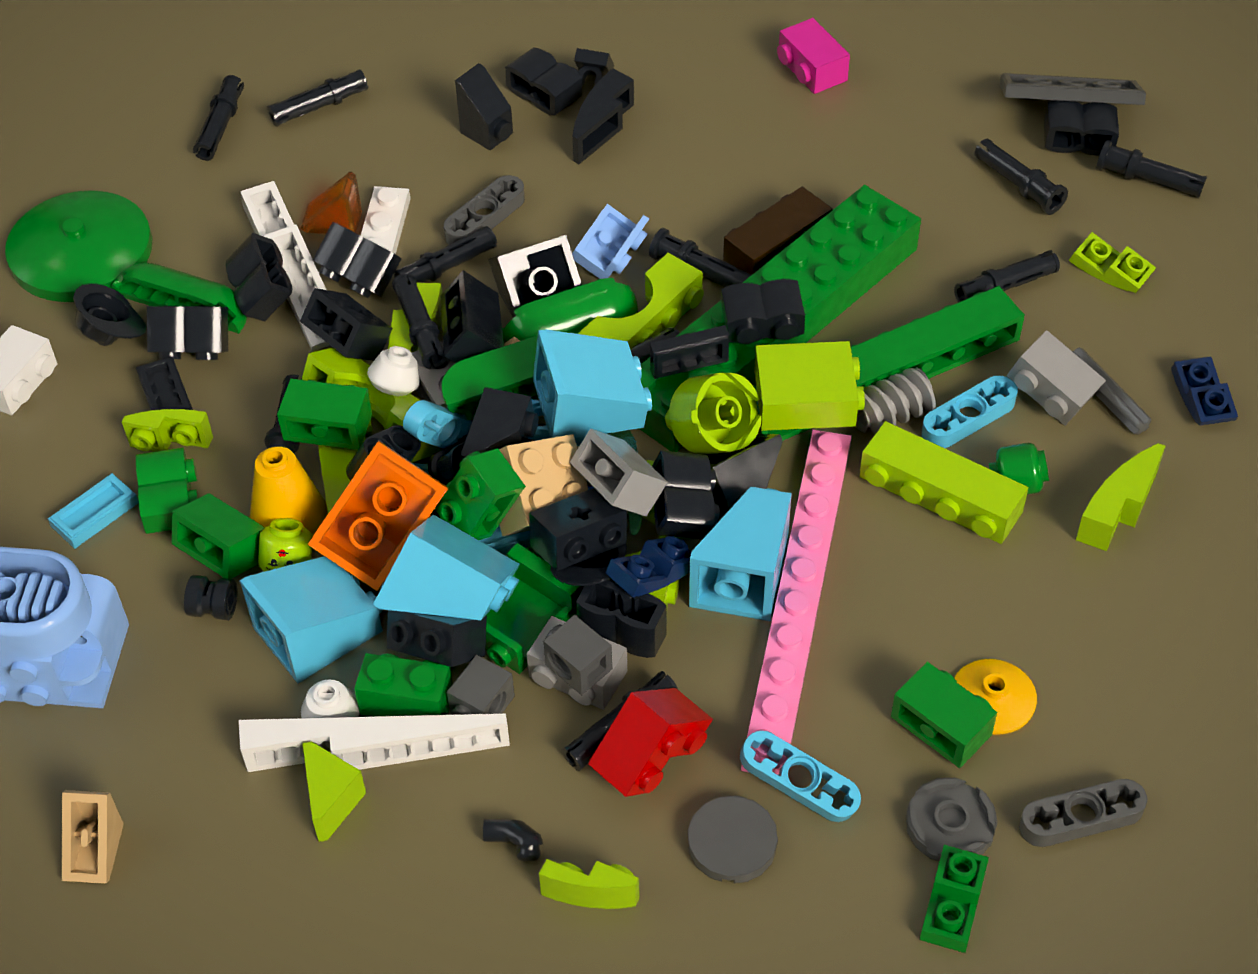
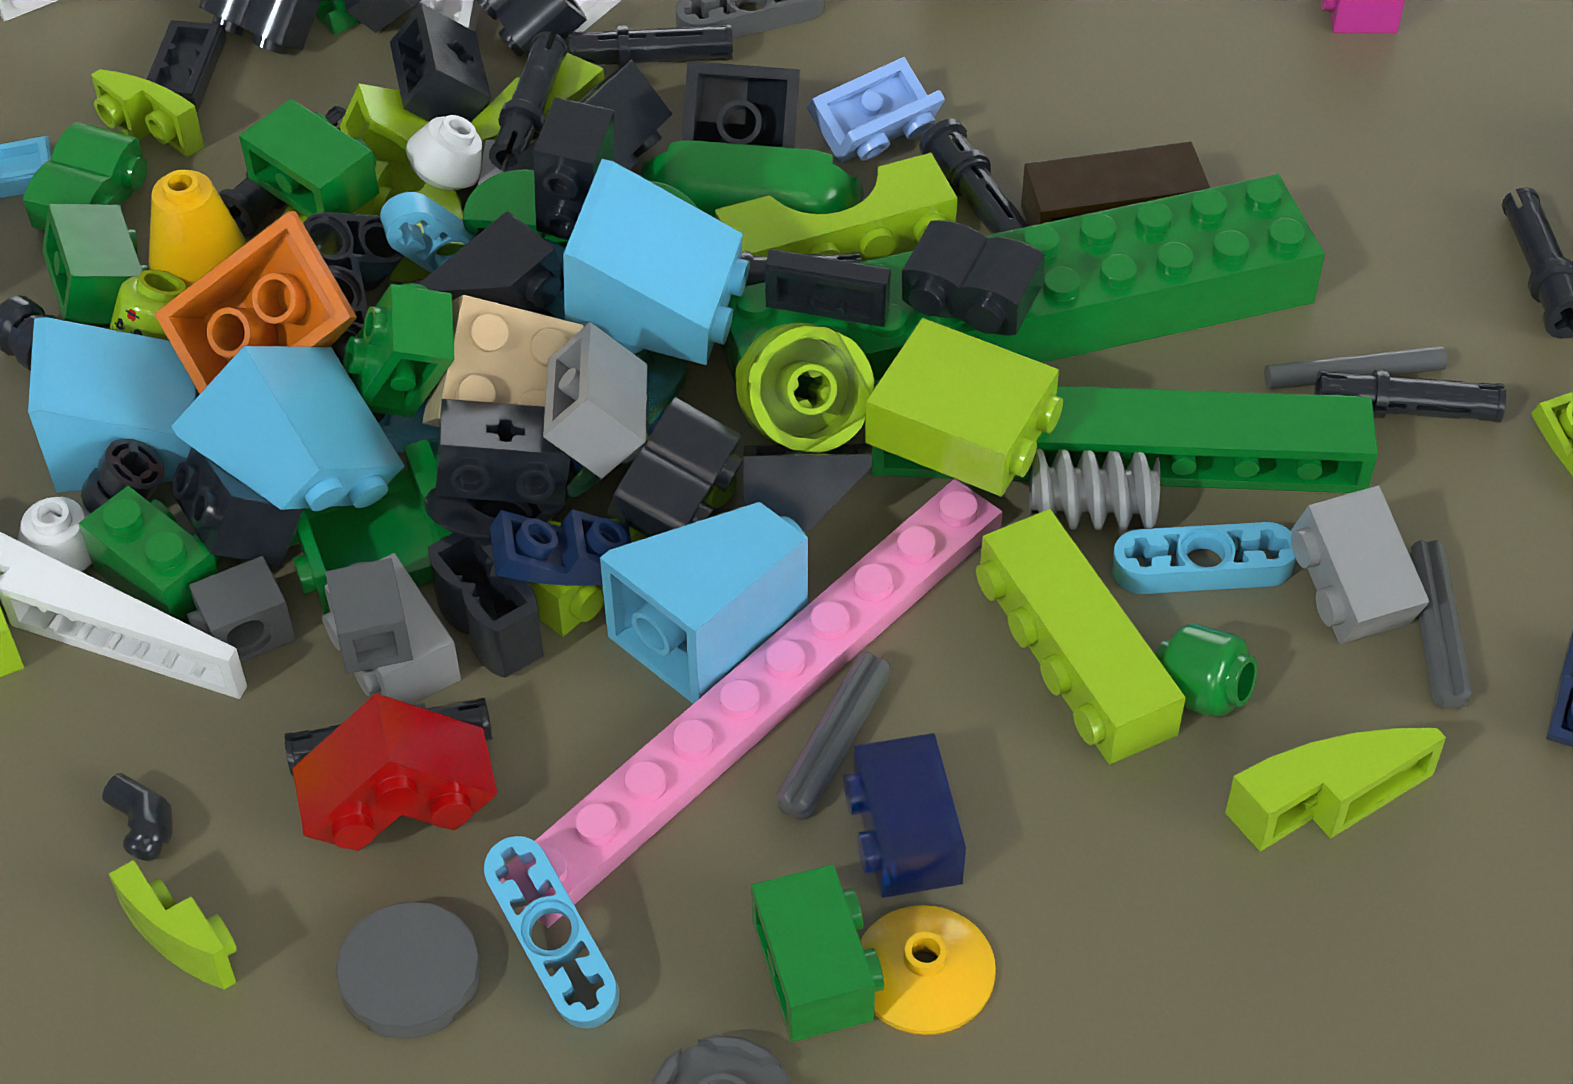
camera: 30 degrees right, 0 degrees up
none -> black wheel [81,439,165,514]
none -> black brick [533,97,614,240]
none -> dark grey axle [777,652,890,820]
none -> clear blue brick [843,733,966,898]
none -> dark grey bar [1264,346,1447,389]

